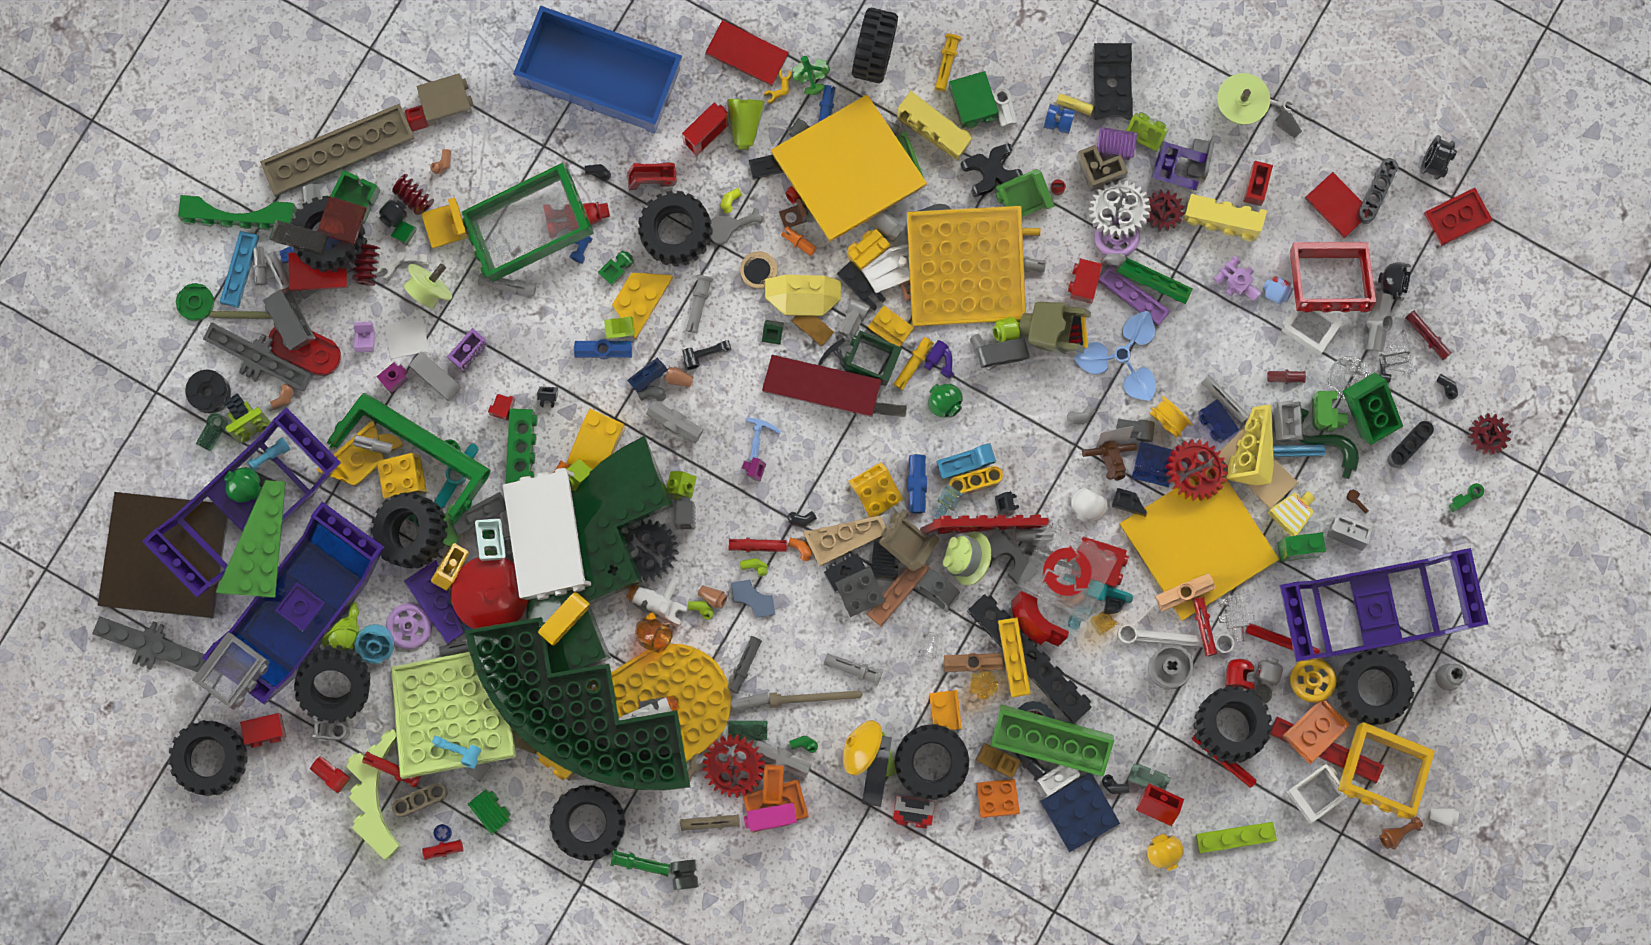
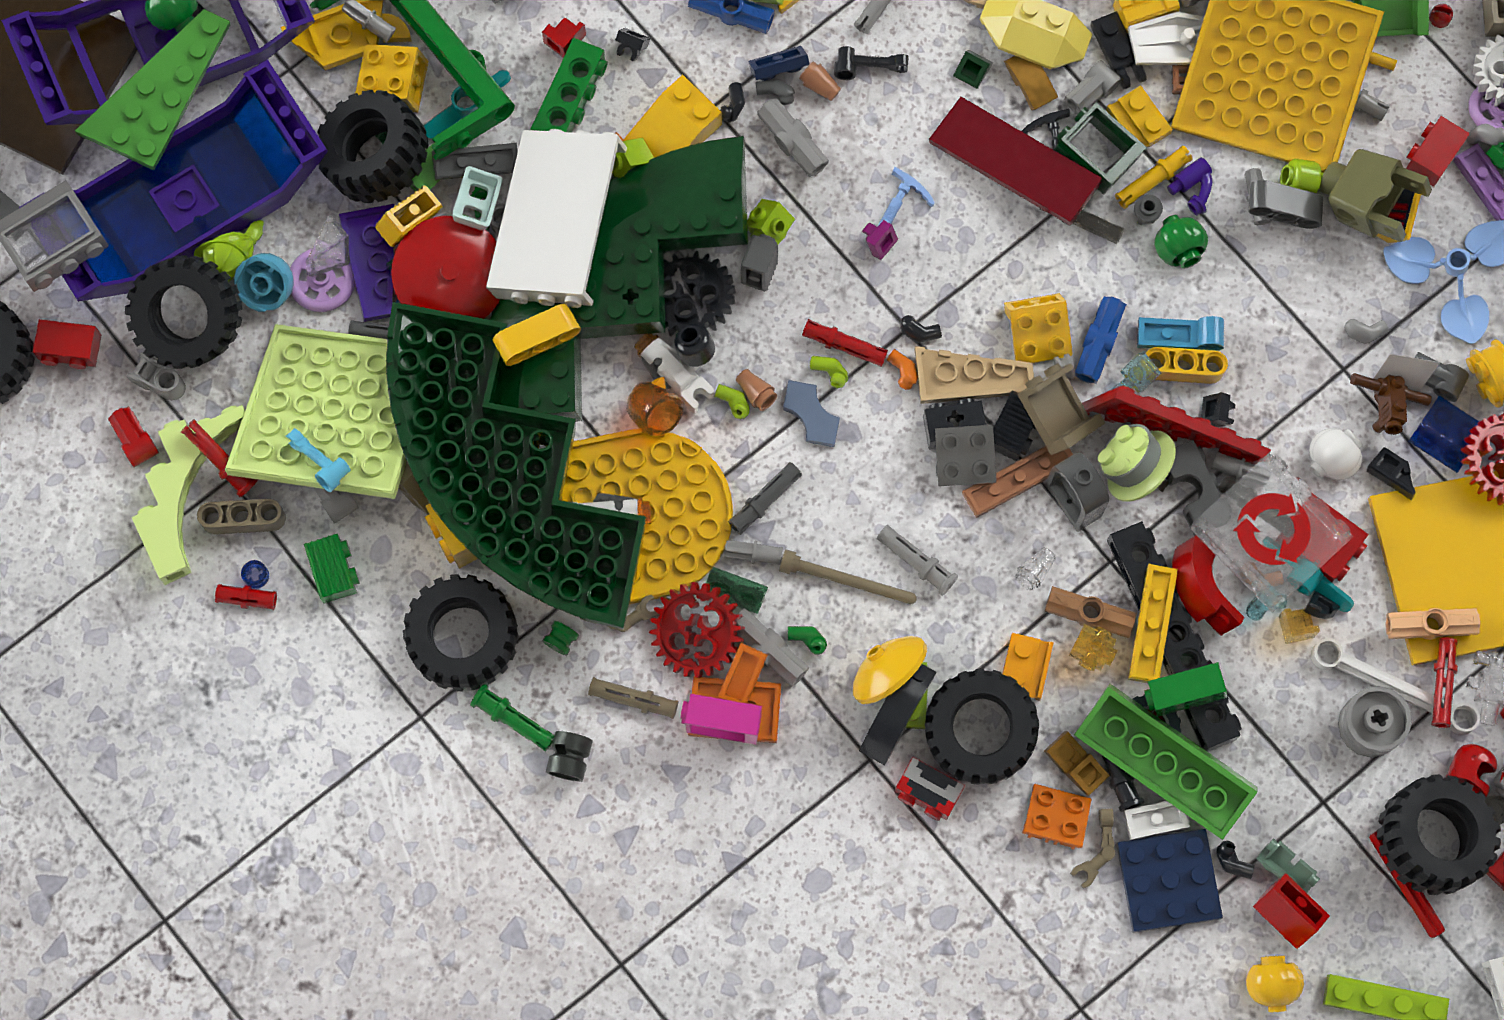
camera: 20 degrees right, 5 degrees down
none -> clear slope [306,215,350,277]
none -> green wheel [542,621,579,656]
none -> black head [674,324,715,367]
none -> black arm [720,82,745,123]
none -> dark tan piece [1070,808,1115,888]
none -> dark grey hose [1134,194,1163,225]
none -> green brick [1144,662,1227,716]

